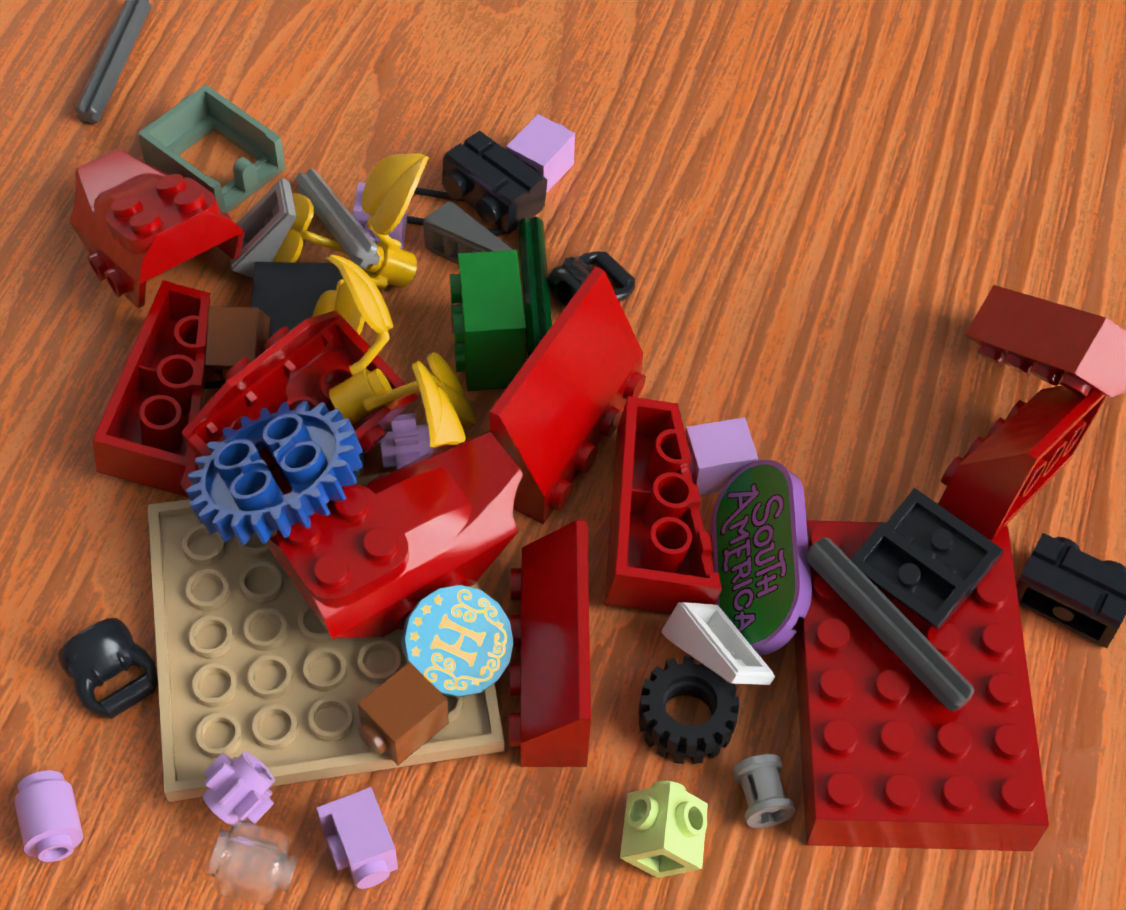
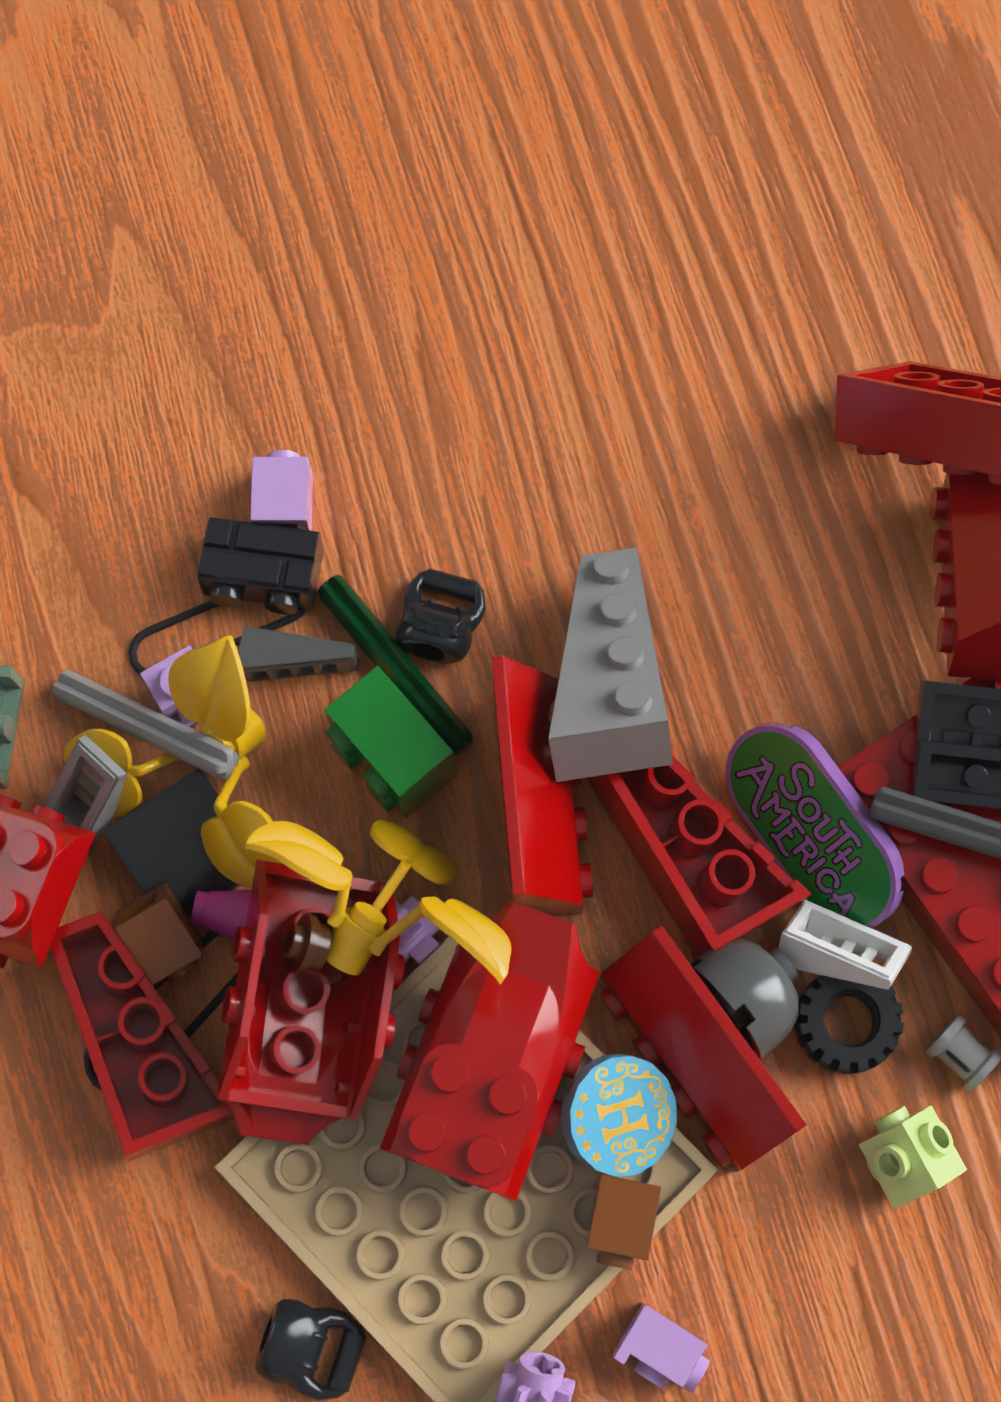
camera: 30 degrees left, 20 degrees up
blue gear [186,400,363,545] -> none
lavender brick [685,417,758,495] -> none
none -> reddish brown plate [281,913,331,975]
none -> light grey wedge [548,547,673,782]
none -> dark grey cylinder [690,939,799,1059]

